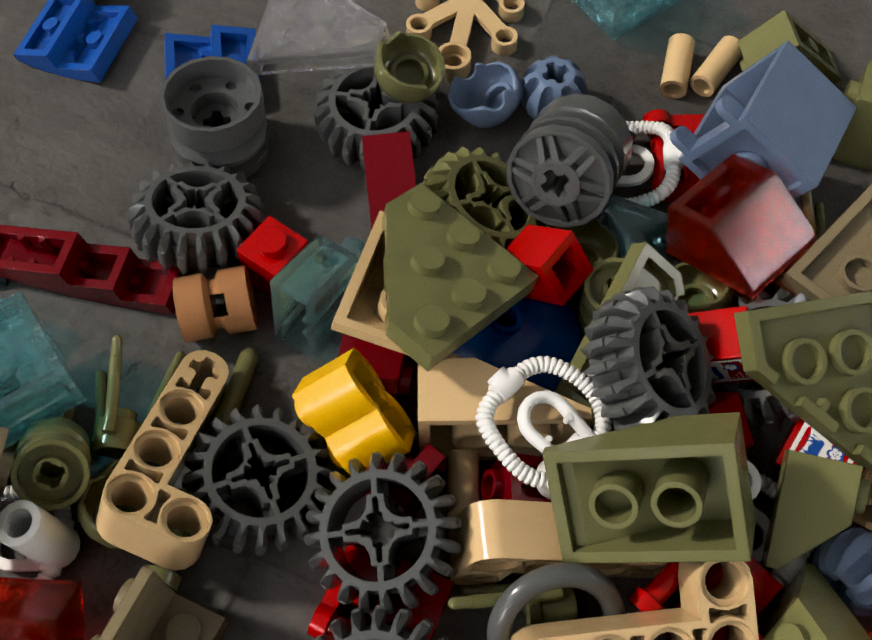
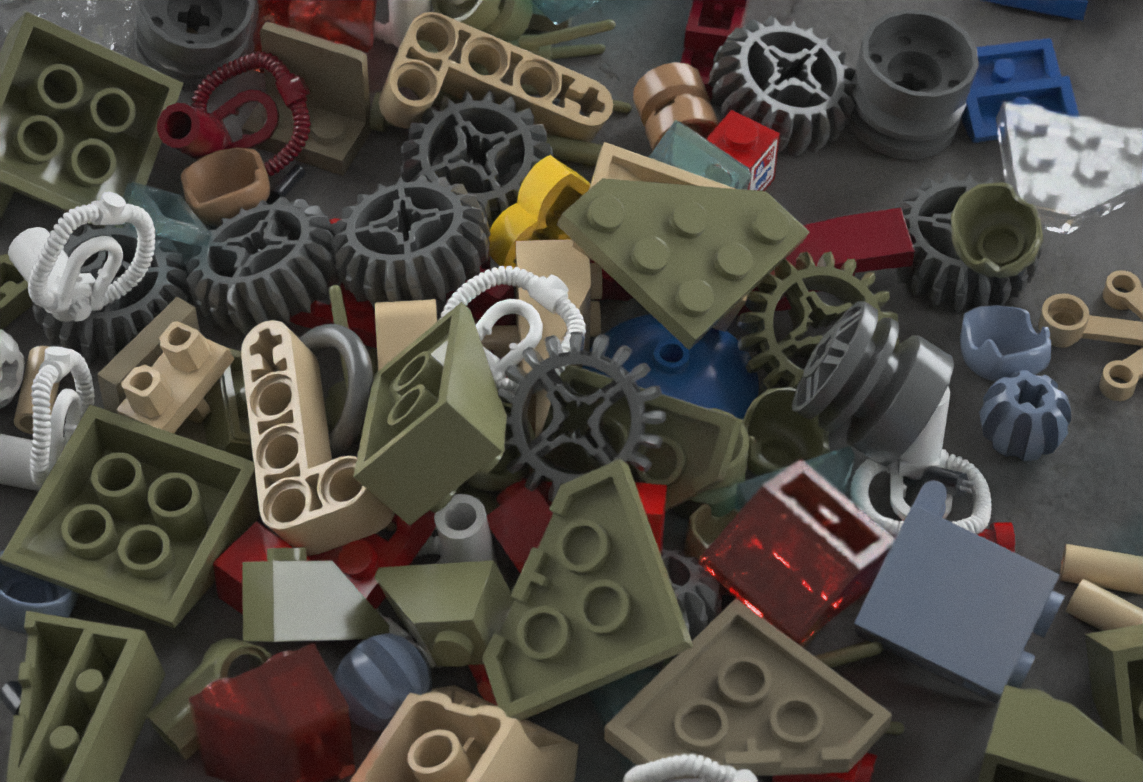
camera: 85 degrees right, 10 degrees down
red brick [506,225,594,306] -> none

